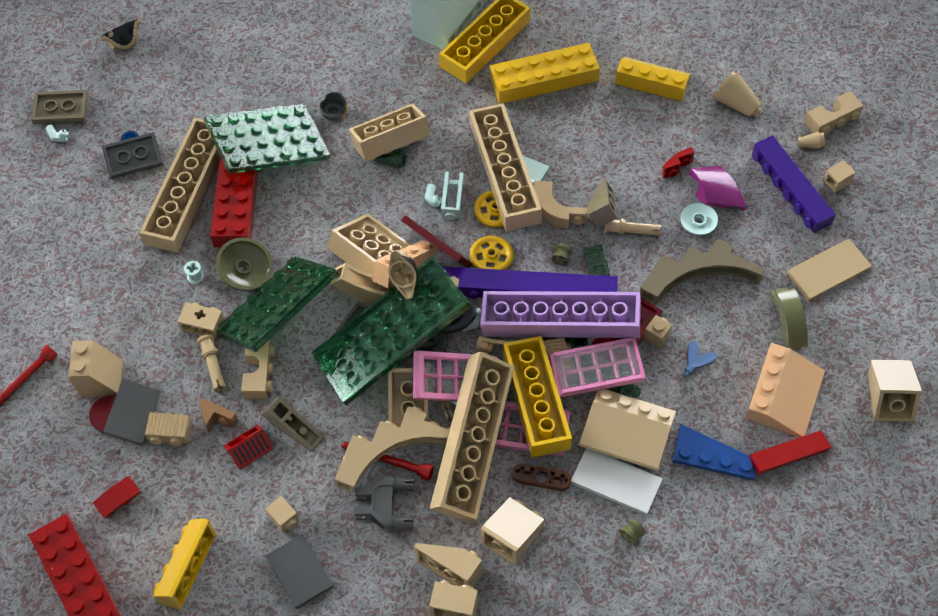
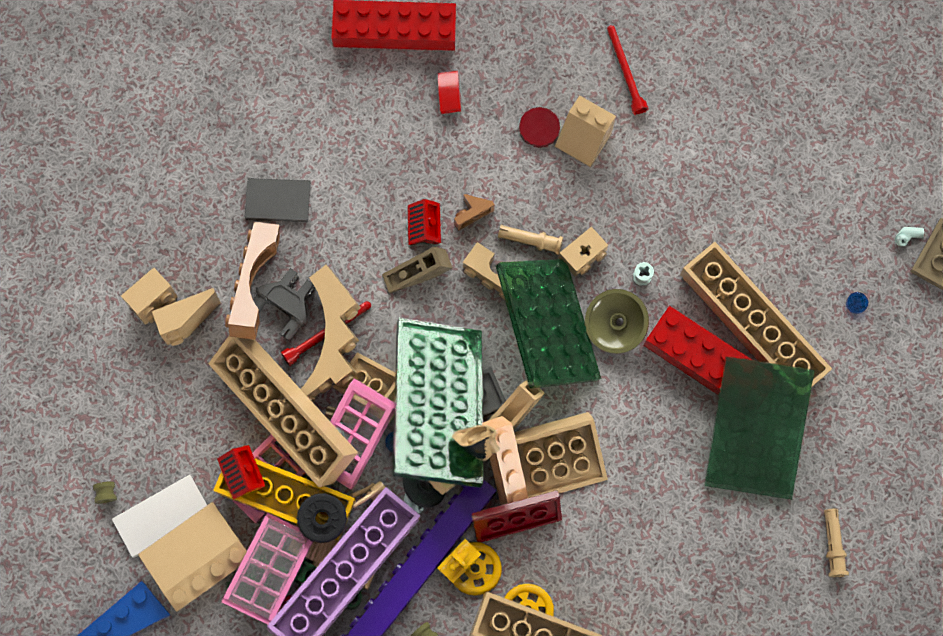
camera: 120 degrees right, 15 degrees up
dark grey tile [102,132,163,179] -> none
dark grey tile [103,379,161,446] -> none
tan brick [145,412,192,446] -> none
yellow slope [153,519,216,611] -> none
tan brick [265,496,299,533] -> none
dark grey hair [320,91,348,120] -> none
tan brick [348,103,431,161] -> none
clear green cone [378,151,406,169] -> none
light aqua arm [424,184,442,207] -> none
light aqua window [441,172,464,220] -> none
slope [481,497,544,566] -> none
reddish brown beam [512,463,571,491] -> none
none -> red panel [217,445,265,500]
none -> arch [225,222,280,340]
none -> black wheel [297,493,347,543]
none -> yellow hips [437,539,481,584]
none -> tan pin [824,509,849,577]

